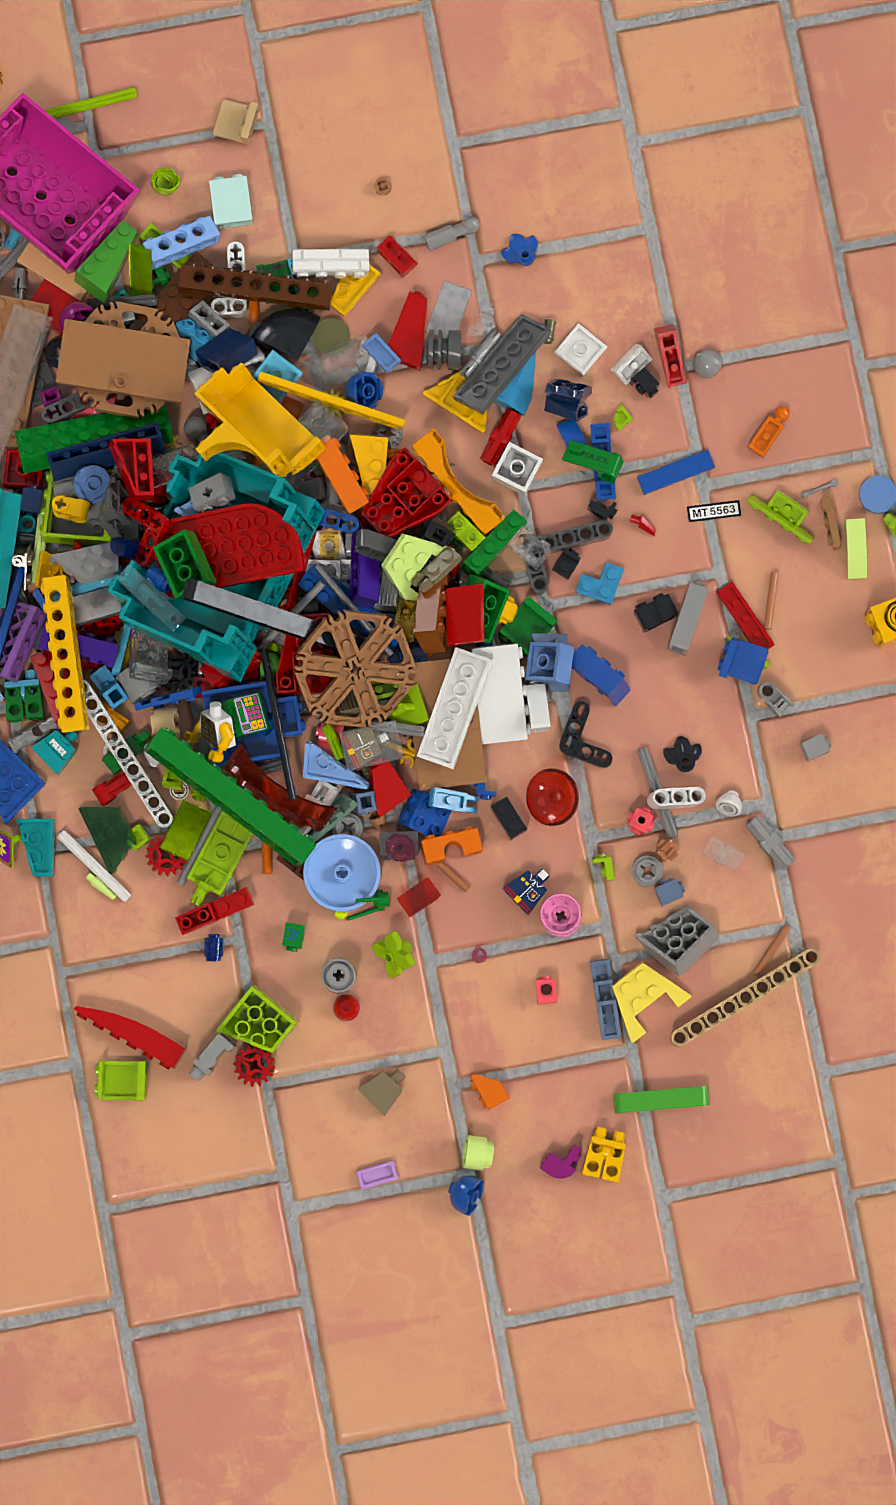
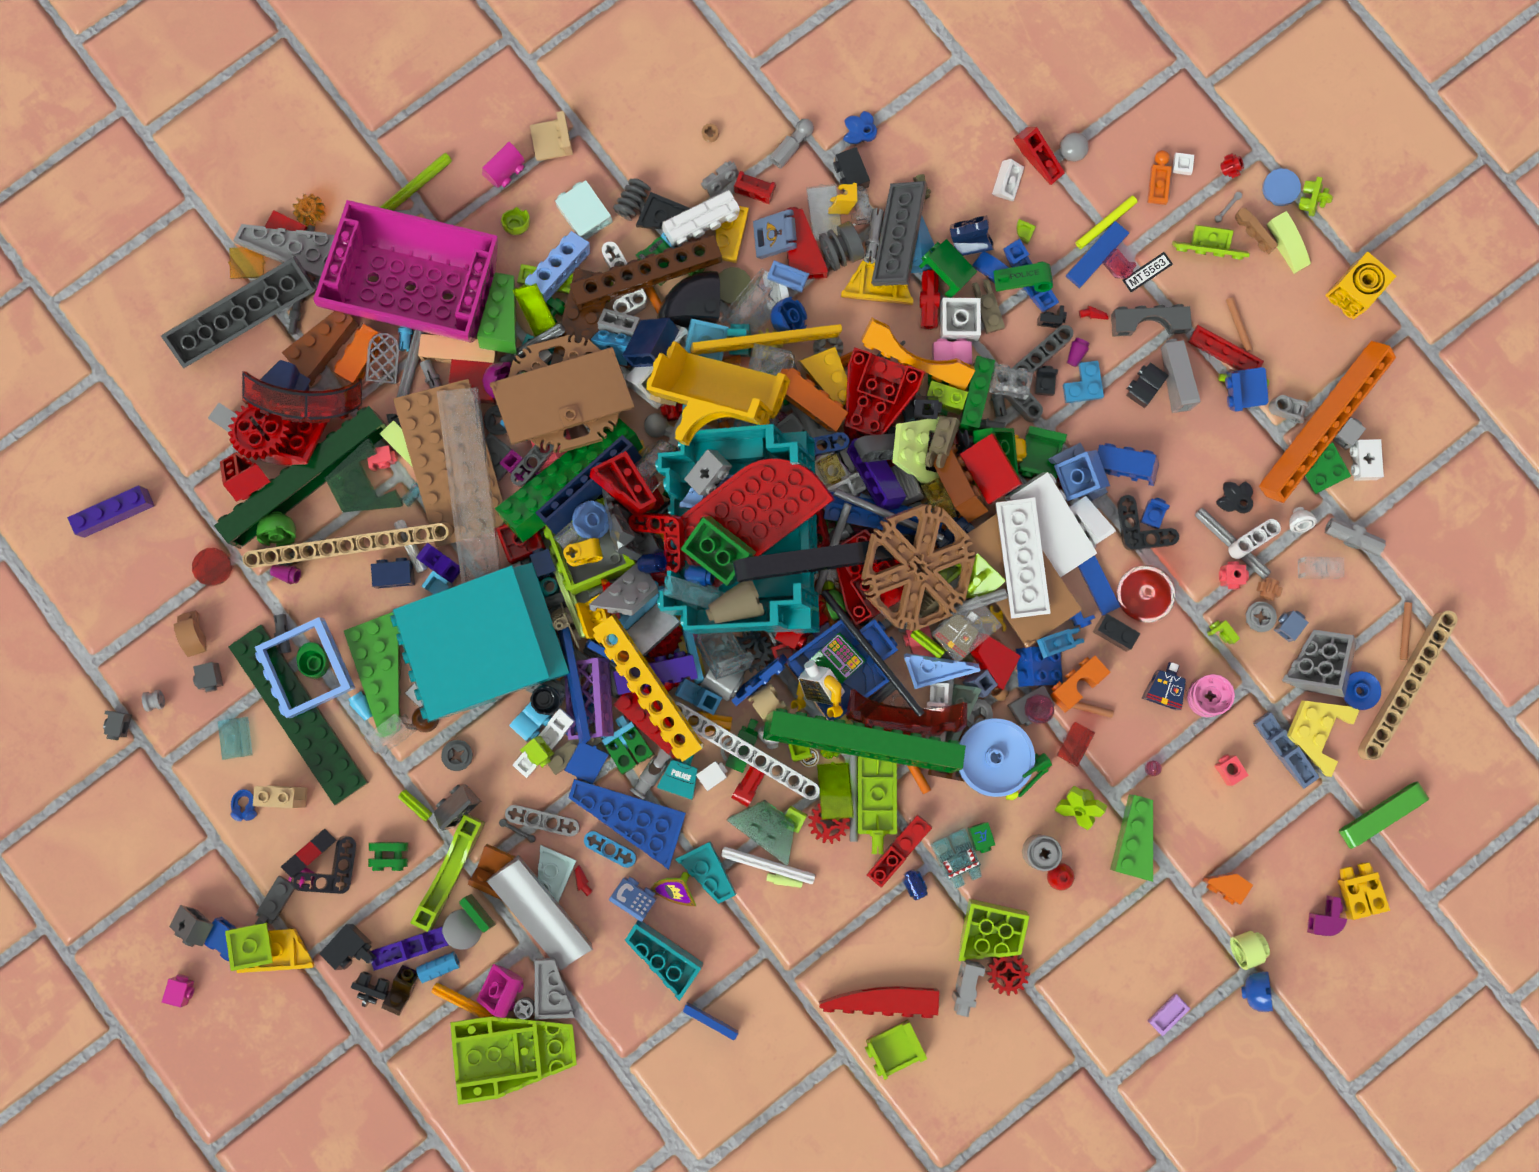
camera: 30 degrees left, 0 degrees up
dark tan torso [358,1068,406,1116] -> none
white tile [554,323,608,377] -> none
black brick [629,367,660,399] -> none
none -> dark pink brick [482,142,525,188]
none -> dark grey piece [613,178,651,221]
none -> black wing [636,192,691,230]
none -> white brick [696,761,728,791]
none -> light grey hinge [701,161,739,197]
none -> dark tan cone [706,581,765,624]
none -> teal brick [727,324,751,357]
none -> sand blue container [753,210,797,259]
none -> yellow hinge [828,183,857,215]
none -> black brick [833,147,870,191]
none -> green panel [919,239,977,298]
none -> clear light blue hips [929,829,982,889]
none -> bright pink brick [932,338,972,365]
none -> dark tan hinge [972,279,1005,334]
none -> dark grey pin [990,392,1007,417]
none -> magenta cone [1066,337,1090,367]
none -> neon yellow piece [1075,196,1138,249]
none -> blue tile [1078,556,1121,616]
none -> clear pink bracket [1102,249,1137,279]
none -> bright green wedge [1110,794,1153,882]
none -> dark grey arch [1111,304,1192,337]
none -> blue bracket [1140,498,1170,529]
none -> white plate [1172,153,1194,175]
none -> red gear [1220,153,1244,178]
none -> orange brick [1259,341,1396,503]
none -> green hinge [1305,443,1351,494]
none -> blue dish [1344,671,1381,710]
none -> white brick [1350,439,1384,481]

